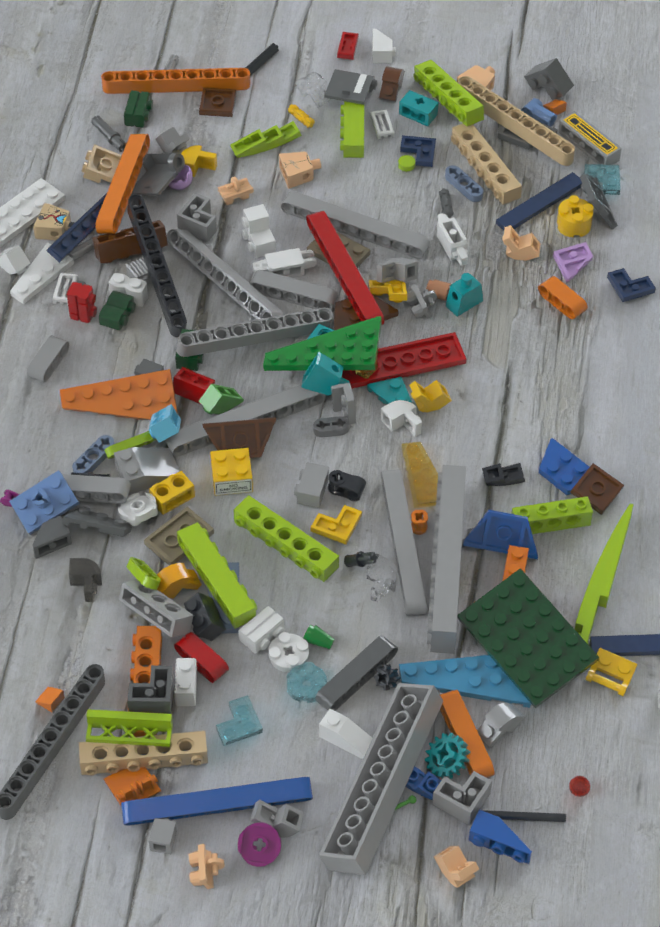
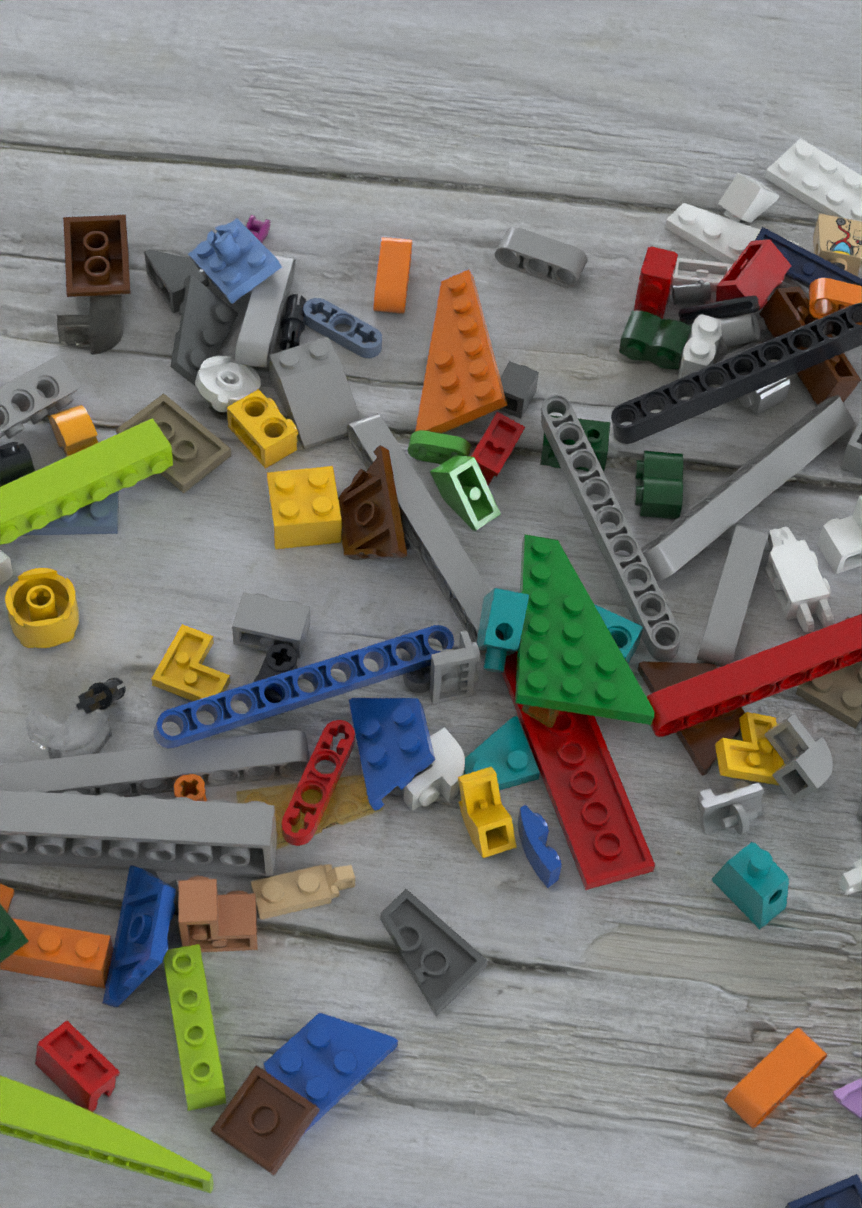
camera: 85 degrees right, 5 degrees up
lime beam [104,431,157,459] -> none
lime beam [126,557,161,590] -> none
medium azure brick [149,404,181,443] -> none
lime brick [233,495,339,582] -> none
nougat brick [426,279,451,301] -> none
black slope [482,463,525,486] -> none
none -> yellow brick [5,568,79,648]
none -> red hinge [35,1020,120,1112]
none -> reddish brown slope [63,214,130,297]
none -> blue beam [153,625,454,749]
none -> nougat brick [178,876,258,952]
none -> tan hinge [251,864,355,920]
none -> red beam [281,720,355,846]
none -> blue wing [349,698,435,811]
none -> orange beam [374,237,412,314]
none -> dark grey wing [380,889,488,1017]
none -> bright green beam [407,430,471,464]
none -> blue slope [517,804,562,888]
none -> dark green brick [634,451,684,519]
none -> black axle [678,295,760,325]
none -> red slope [716,239,791,310]
none -> light grey piece [721,312,766,347]

